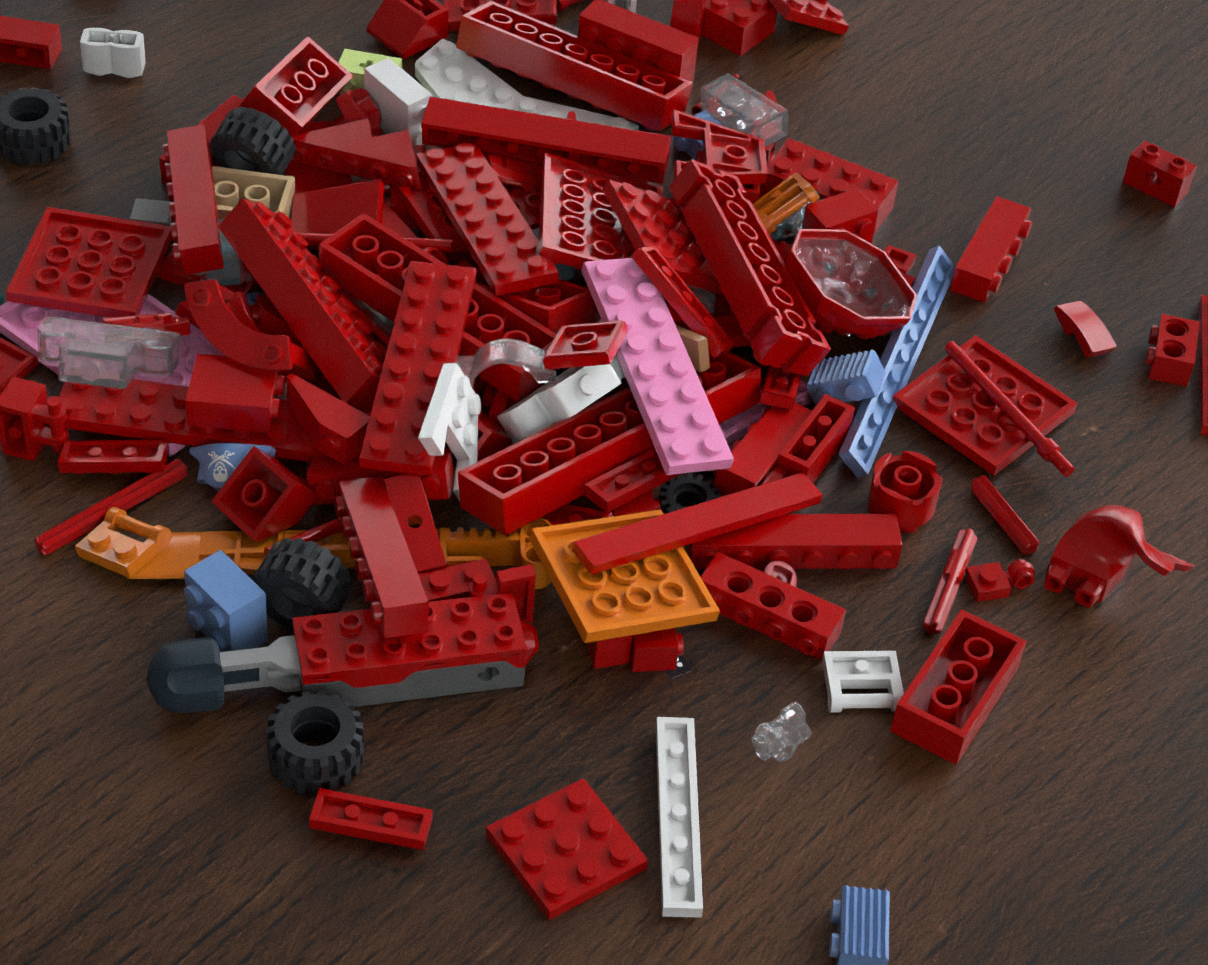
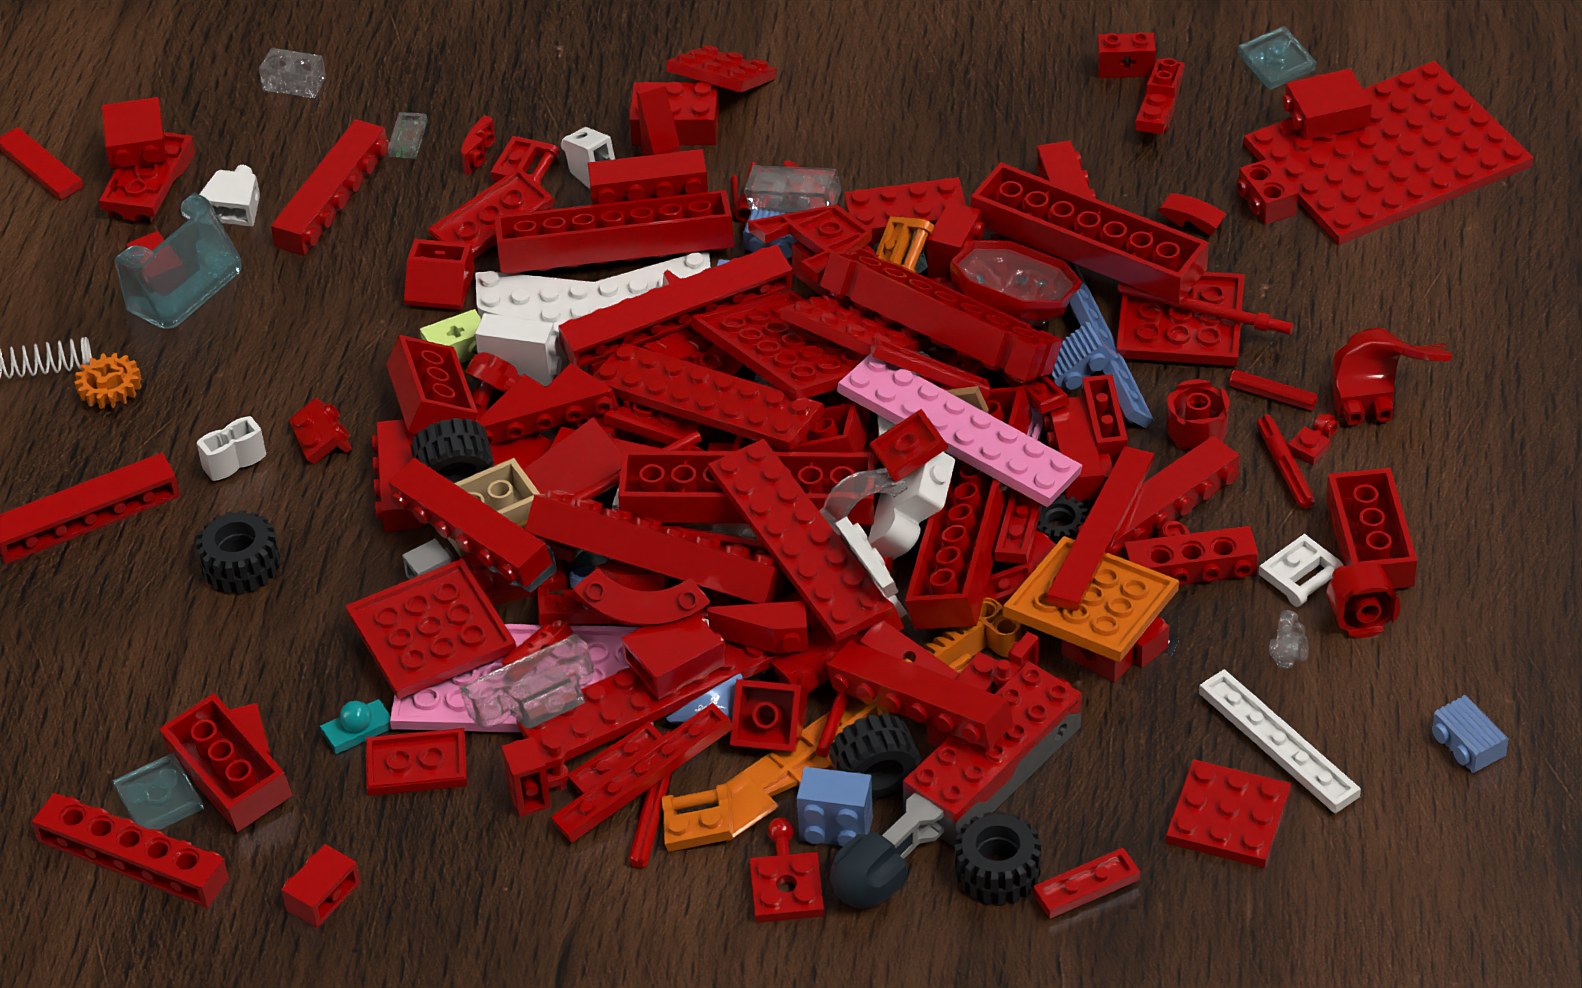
camera: 30 degrees left, 0 degrees up
none -> red bracket [289,397,352,465]
none -> red plate [551,703,734,843]
none -> red plate [750,817,824,923]
none -> red brick [971,162,1209,304]
none -> red slope [1135,58,1185,134]
none -> red brick [1326,562,1401,638]

